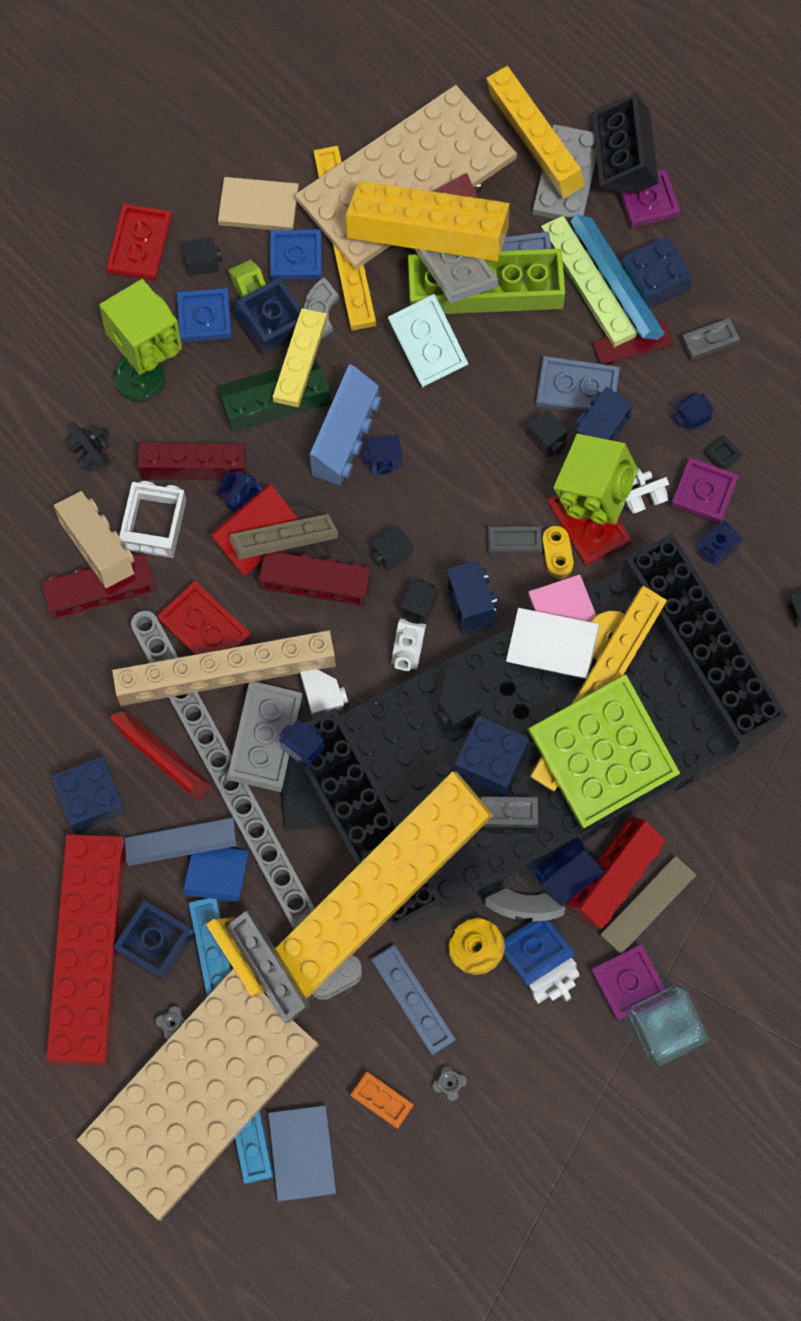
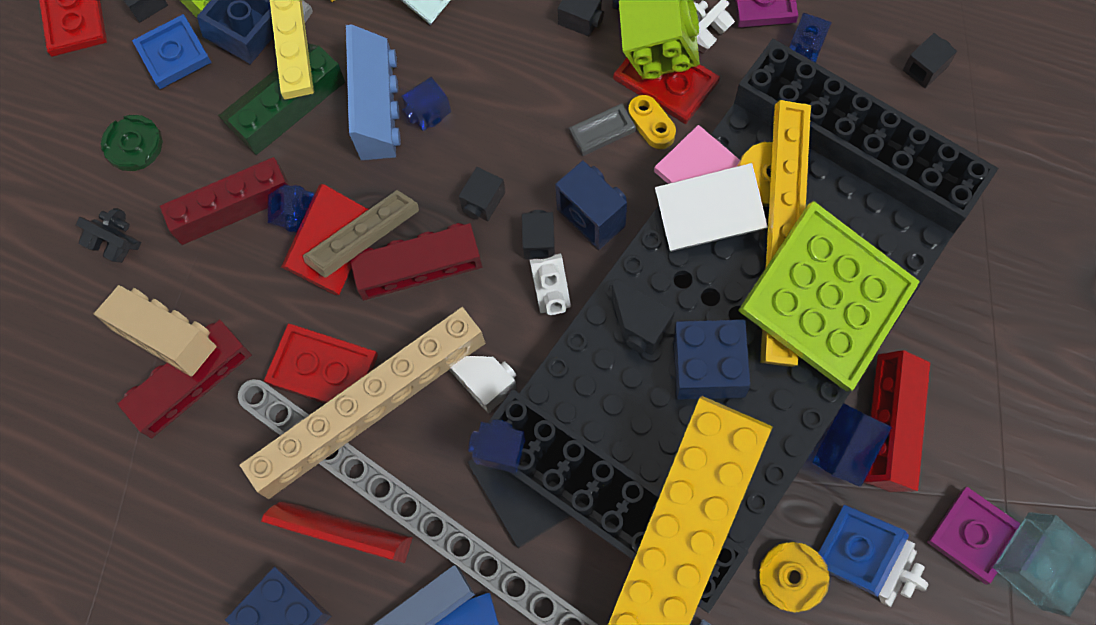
camera: 20 degrees left, 0 degrees up
lime brick [99,279,182,375] -> none
white window [119,481,187,558] -> none
light grey plate [227,682,303,792] -> none
flat silver plate [480,797,538,828] -> none
light grey tile [485,888,565,921] -> none
dark tan tile [600,856,696,955] -> none

